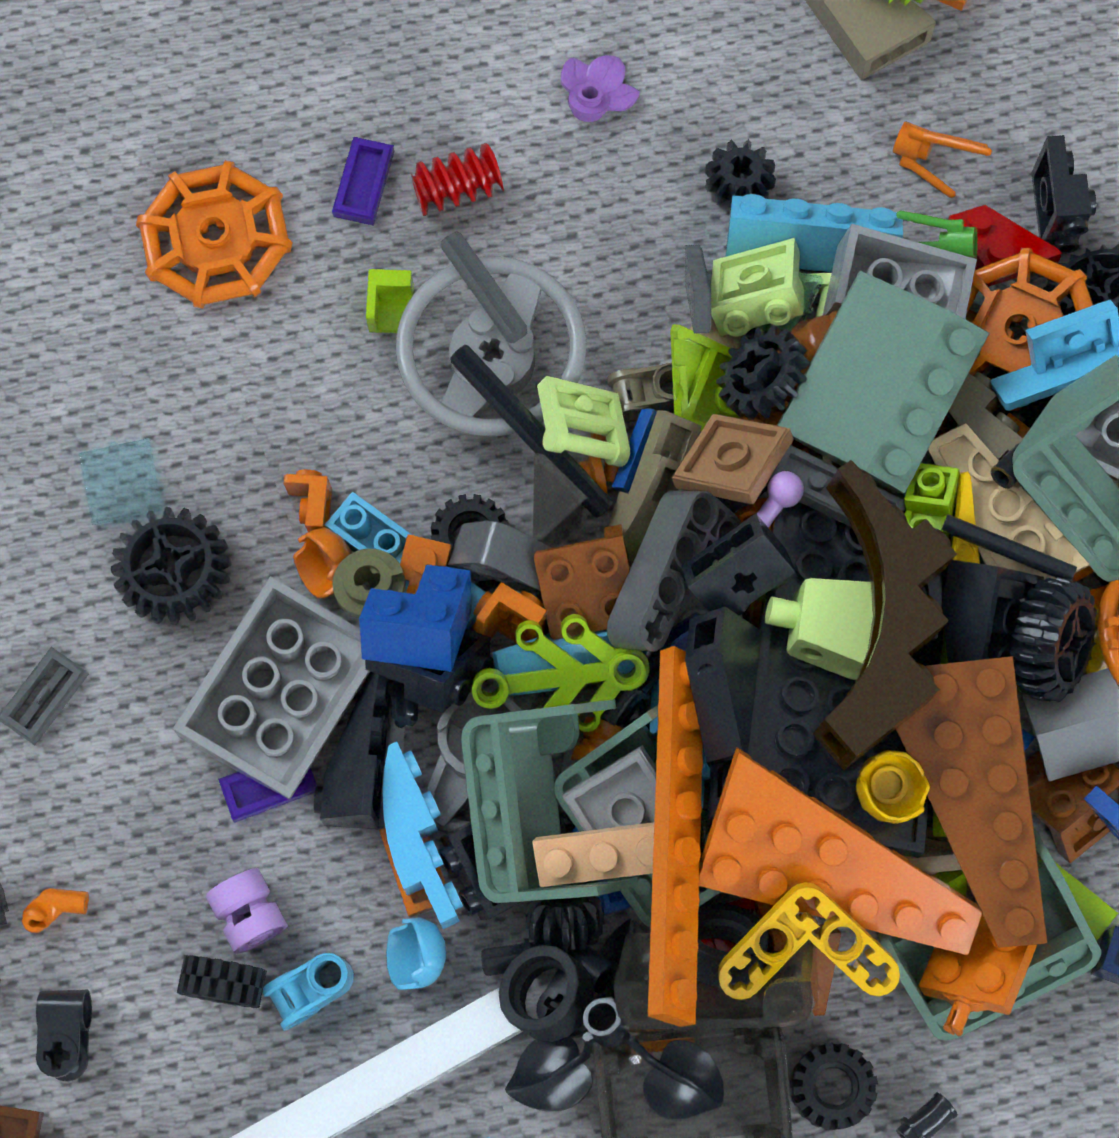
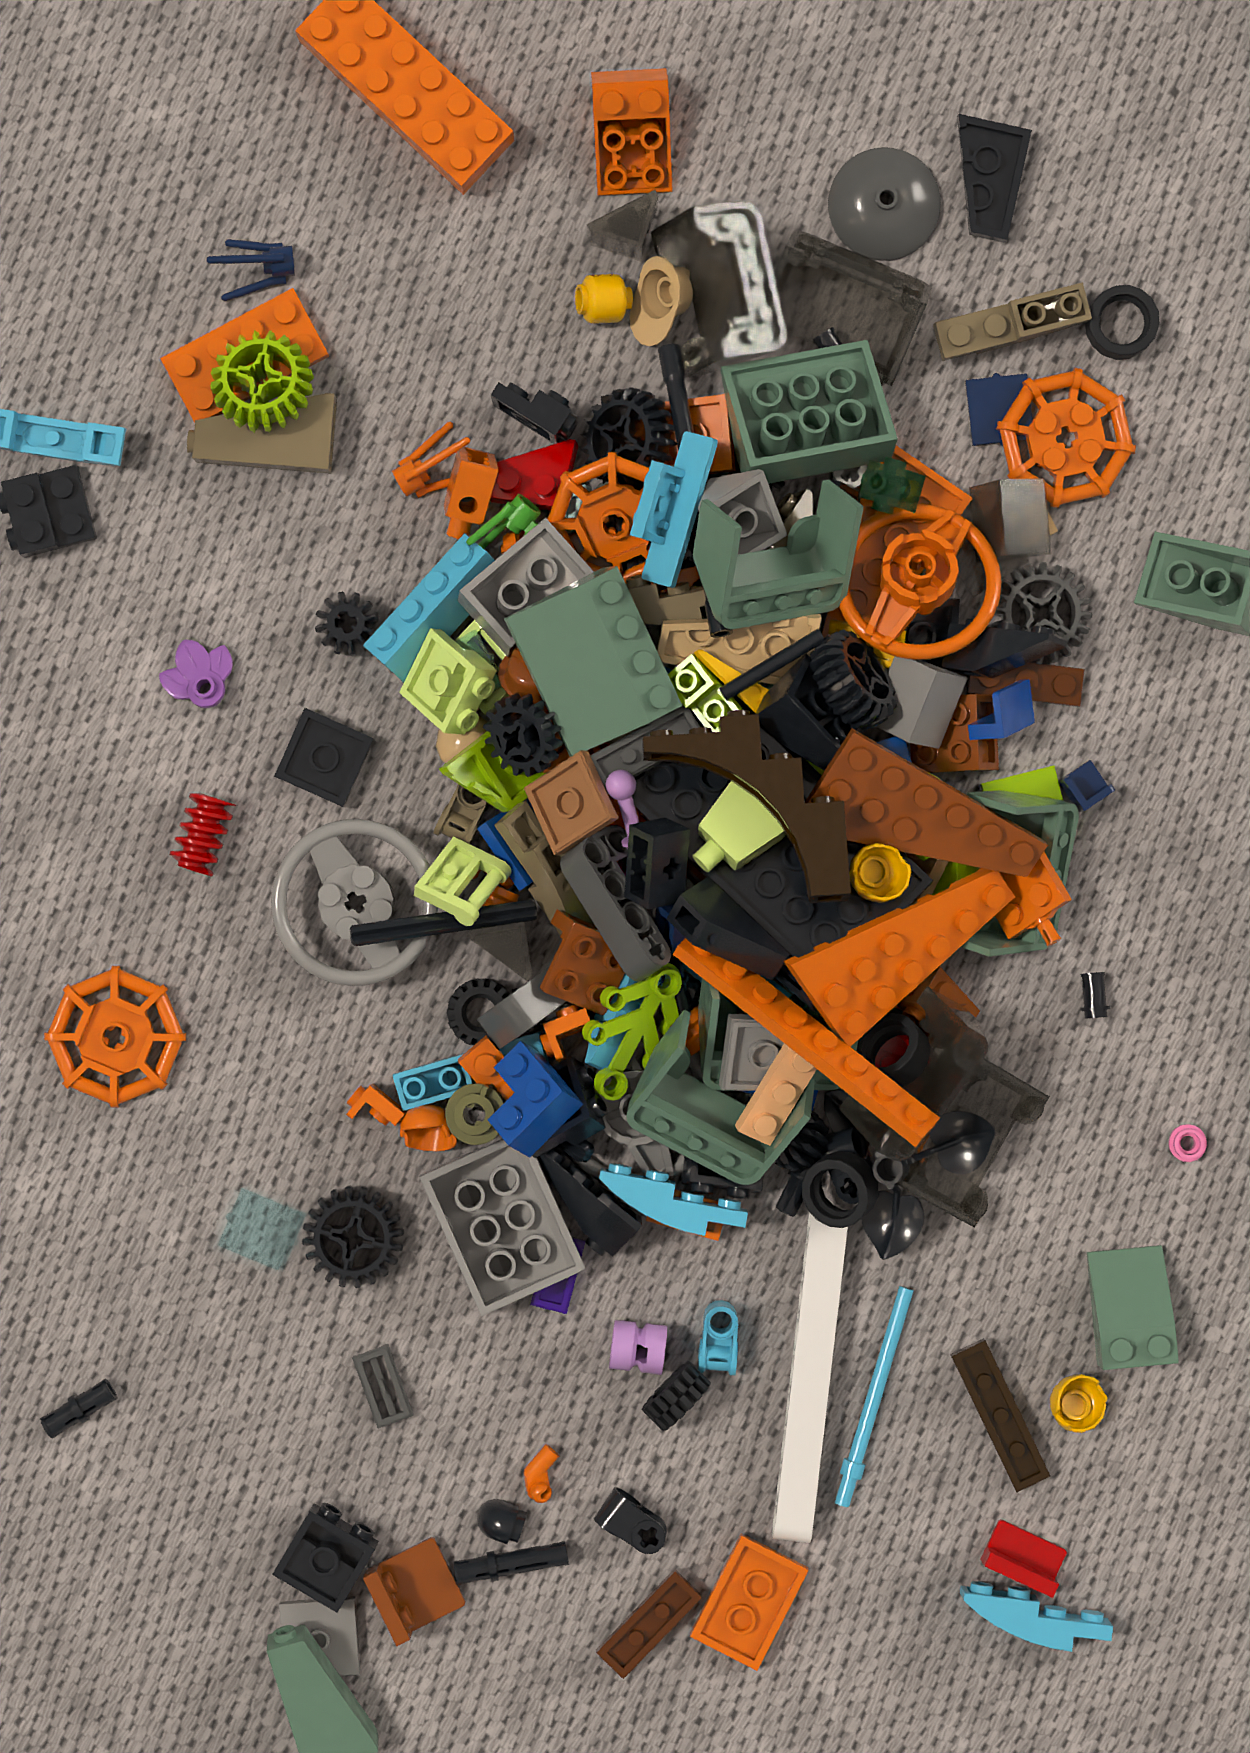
camera: 55 degrees left, 15 degrees up
dark purple tile [332,137,395,226] -> none
lime panel [366,269,414,333] -> none
medium azure hair [386,917,447,990] -> none
dark grey axle [441,231,527,343] -> none
dark grey tile [685,245,711,334] -> none
yellow beam [718,882,900,1000] -> none
black tyre [790,1042,878,1130] -> none
none -> black plate [274,708,374,807]
none -> orange torso [444,447,498,539]

